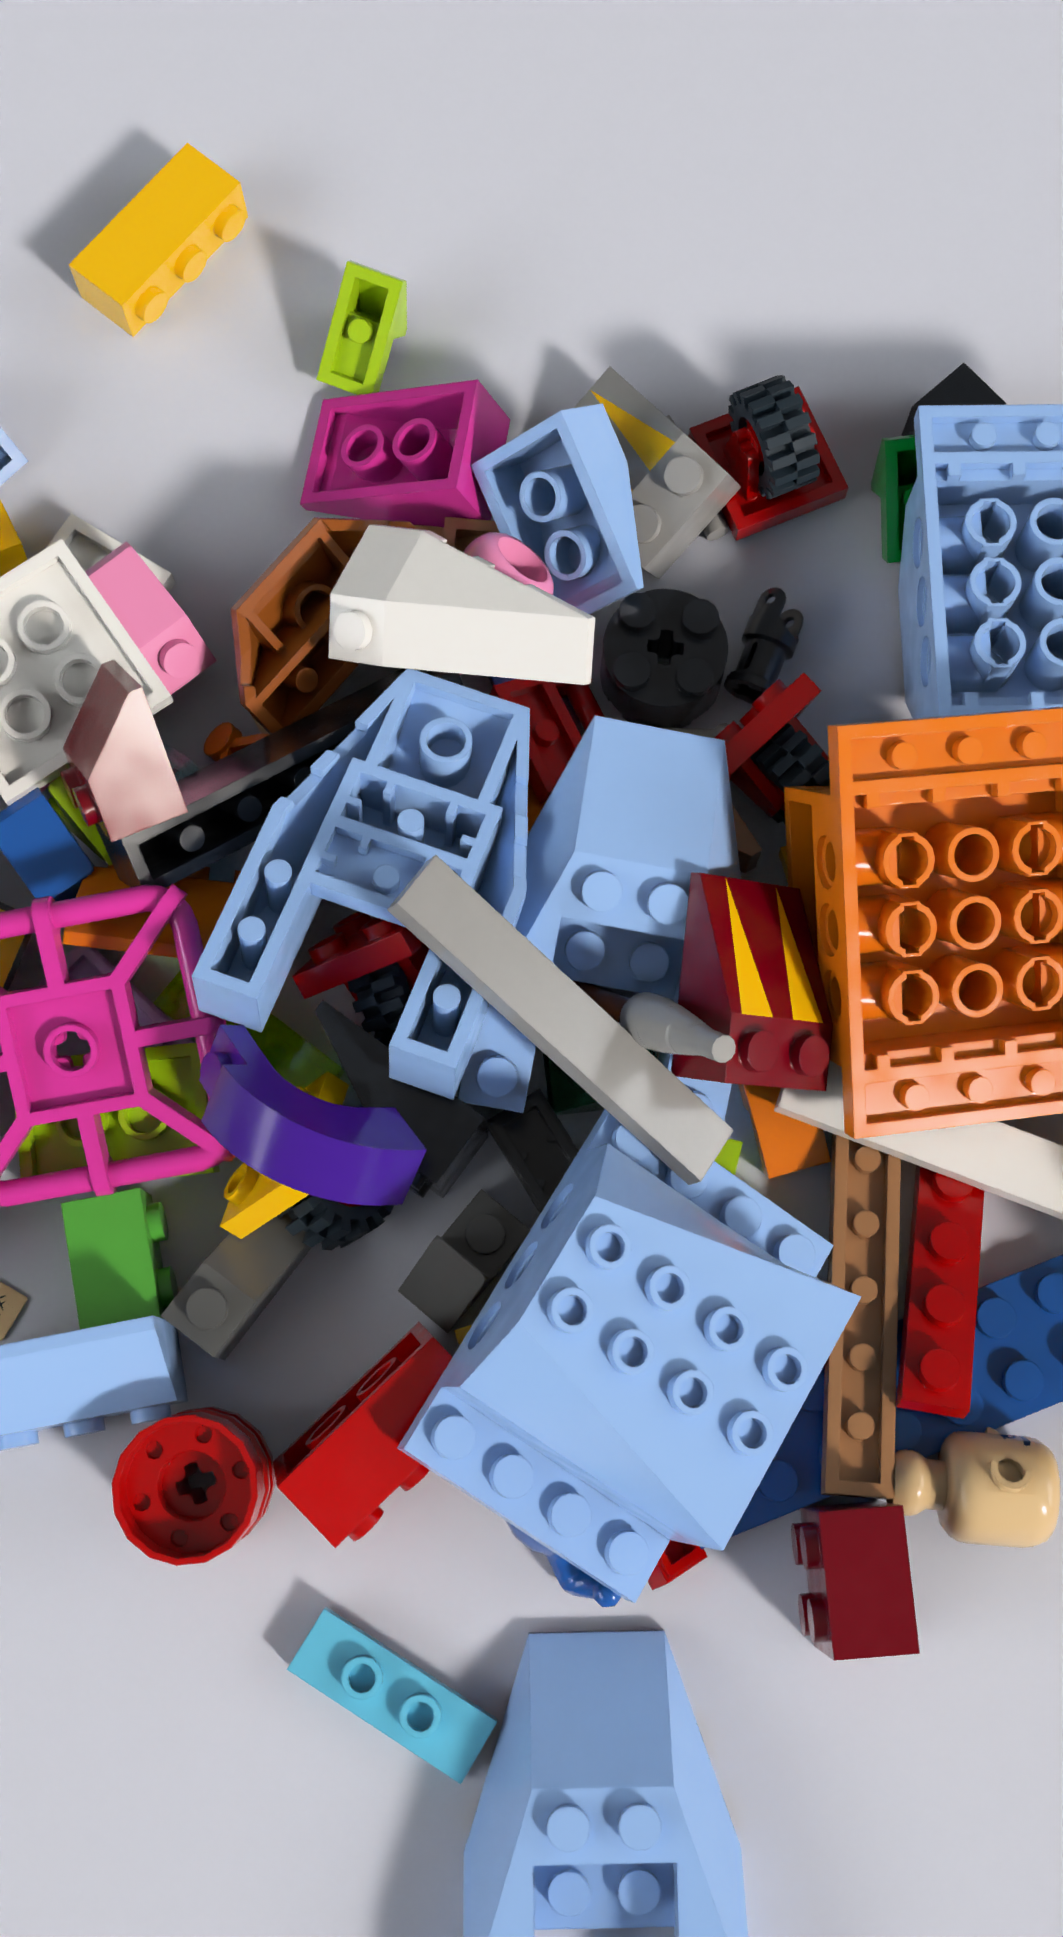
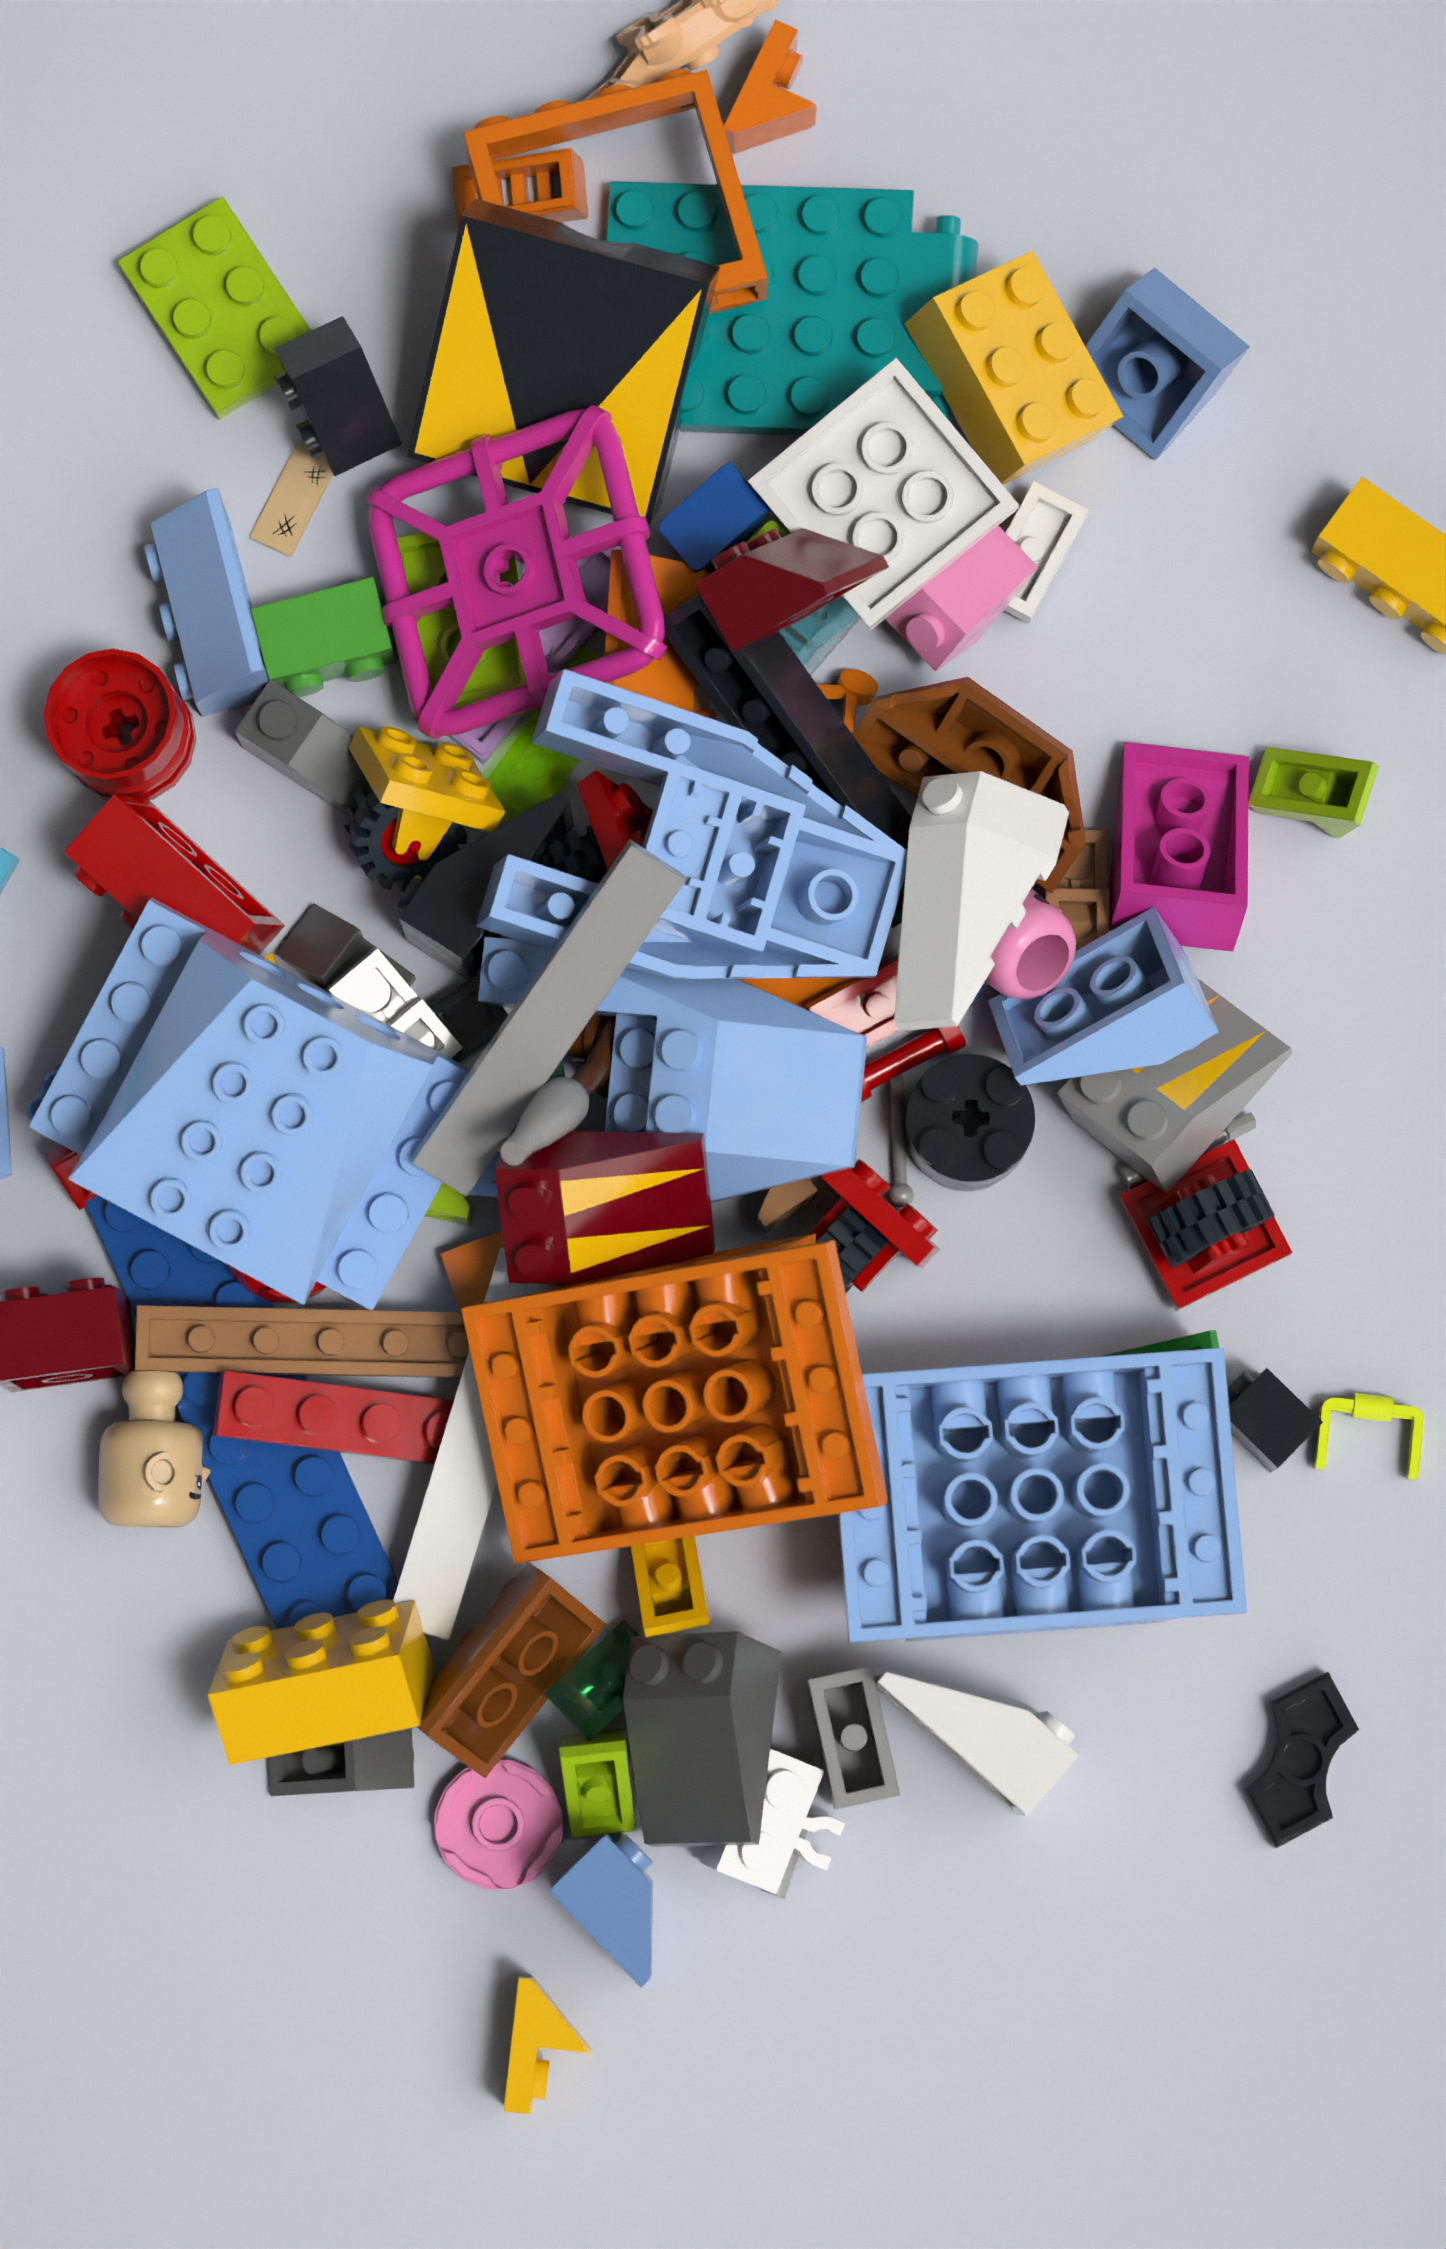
camera: 85 degrees right, 5 degrees up
dark purple arch [199,1025,427,1206] -> none
black piece [724,587,804,704] -> none
none -> white slope [326,947,463,1058]
none -> neon yellow piece [1314,1392,1424,1480]

